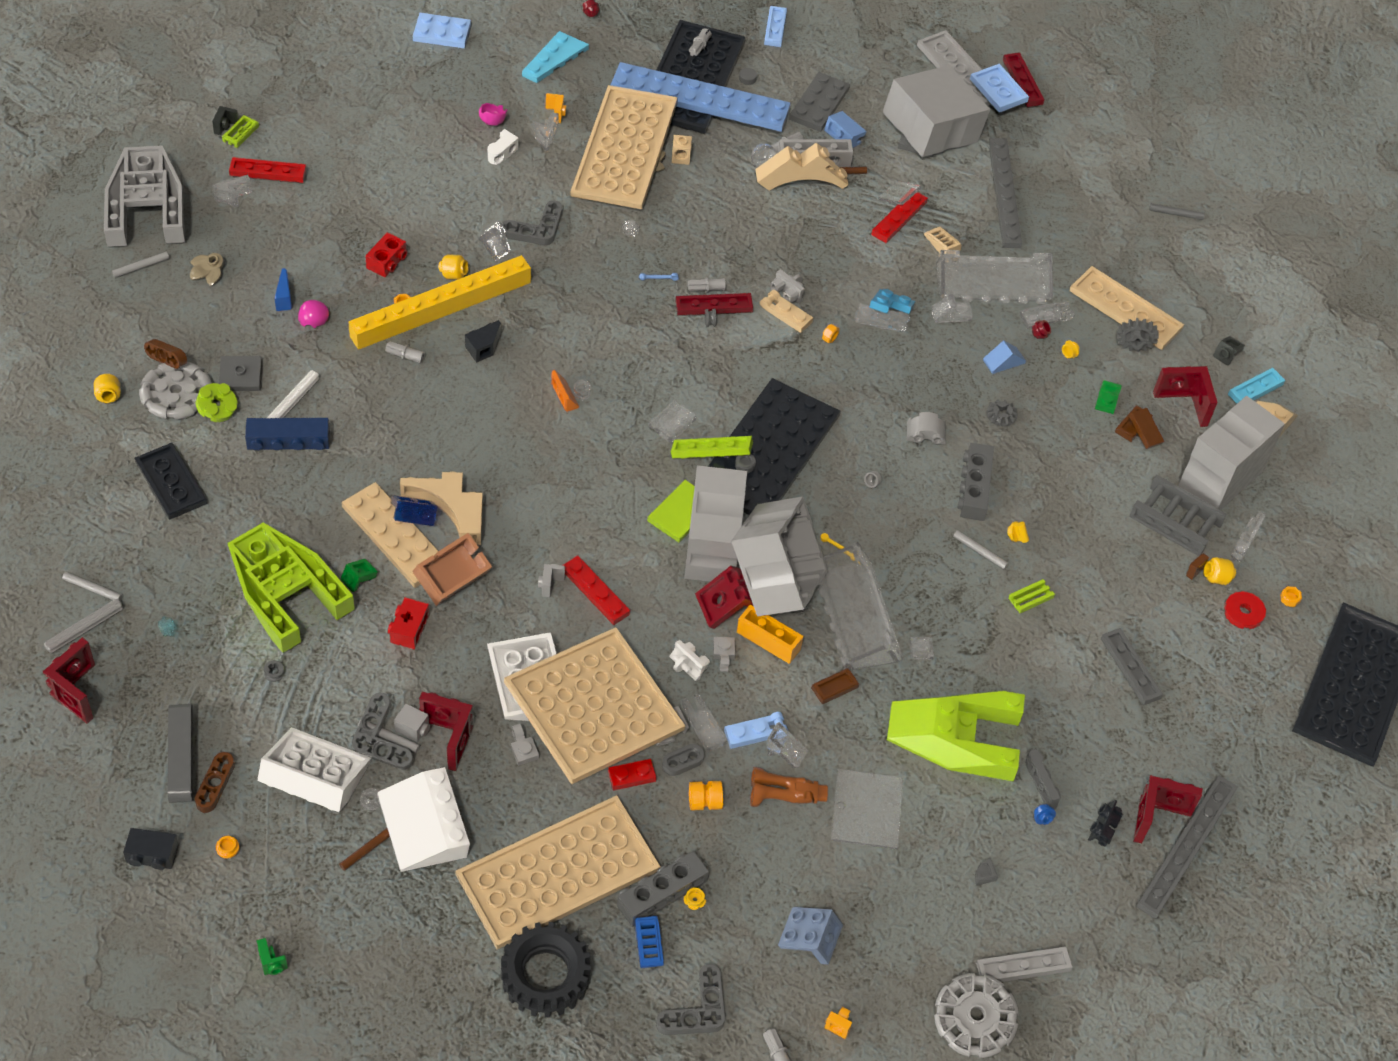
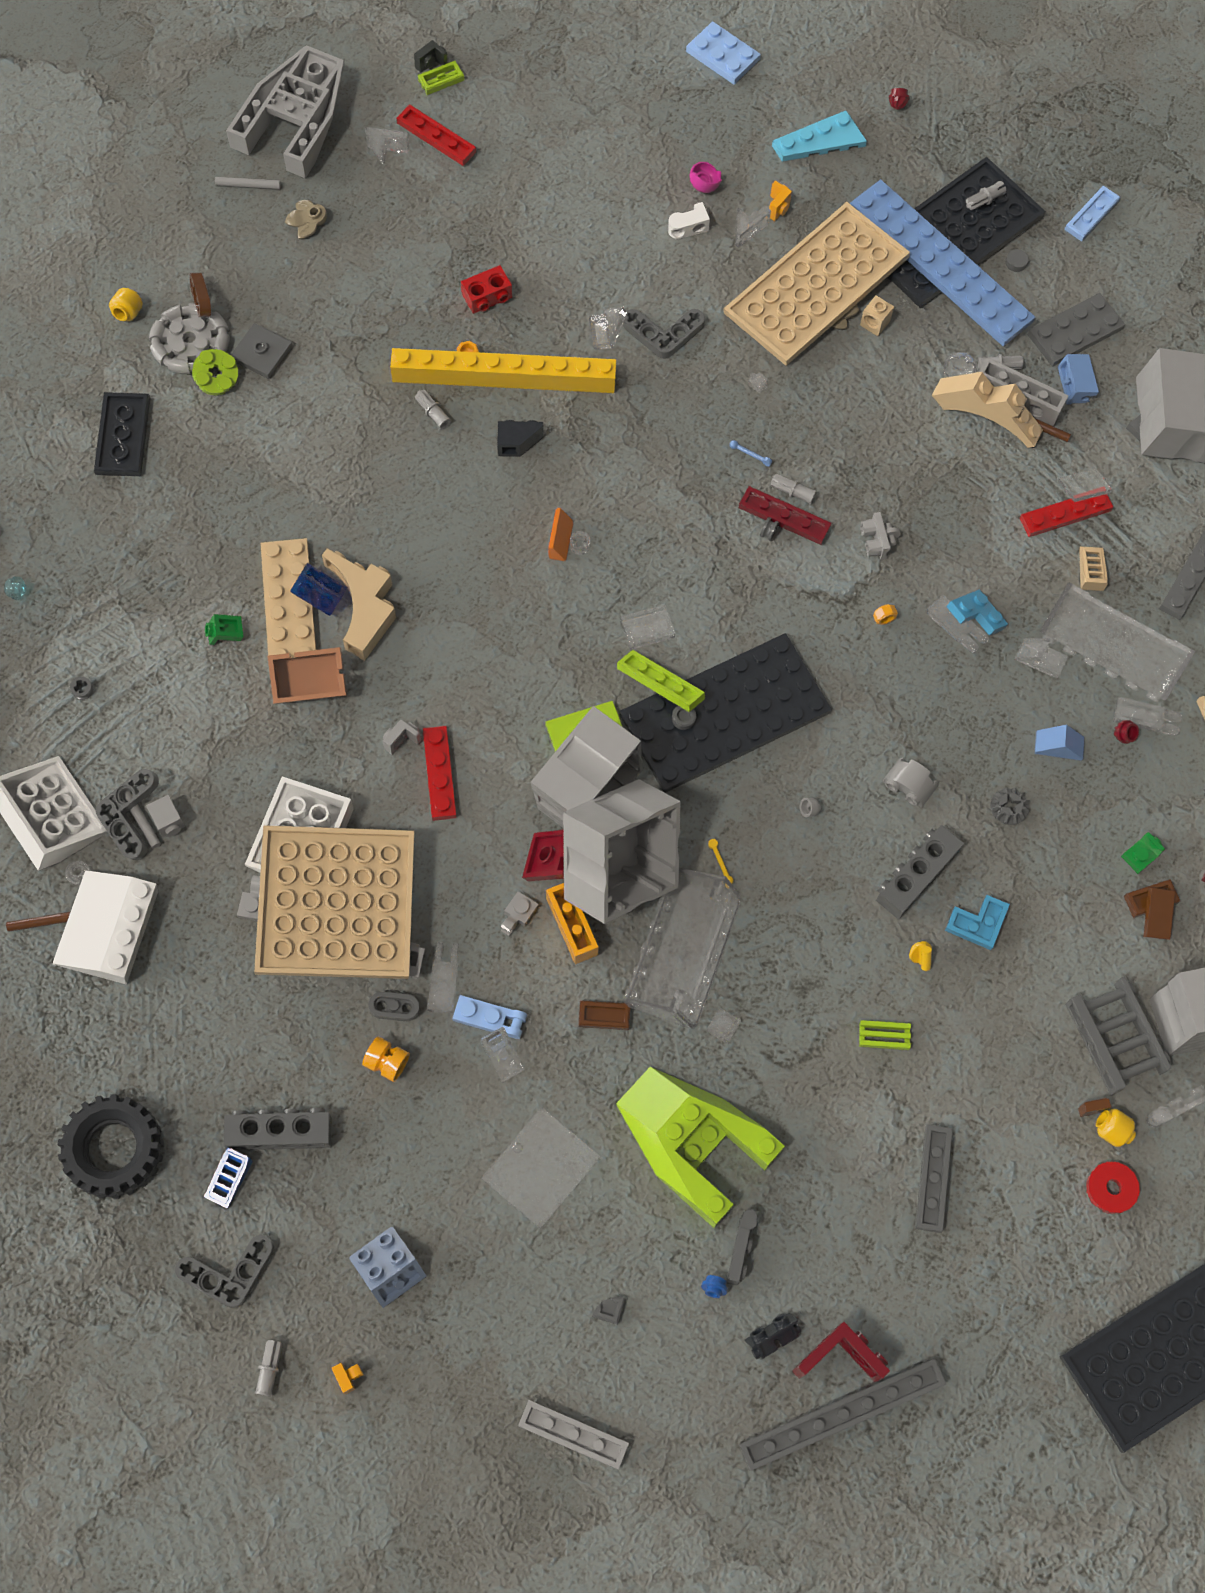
camera: 35 degrees right, 15 degrees up
lime wedge [227,522,355,653] -> none
dark blue brick [245,418,330,450] -> none
white axle [267,370,319,418] -> none
blue slope [274,268,292,311] -> none
dark pink hair [298,300,329,328] -> none
red brick [387,597,429,650] -> none
dark red bracket [419,691,473,771] -> none
yellow head [439,254,469,280] -> none
tan plate [455,795,660,950] -> none
red plate [608,759,656,791] -> none
white hips [669,640,710,681] -> none
yellow plate [684,888,706,910] -> none
dark orange piece [750,766,828,807] -> none
tan plate [760,290,813,333] -> none
light grey plate [934,973,1019,1058] -> none
light grey bar [953,530,1008,569] -> none
yellow plate [1062,340,1079,358] -> none
light orange tile [1280,586,1302,607] -> none
none -> dark azure plate [945,895,1010,950]

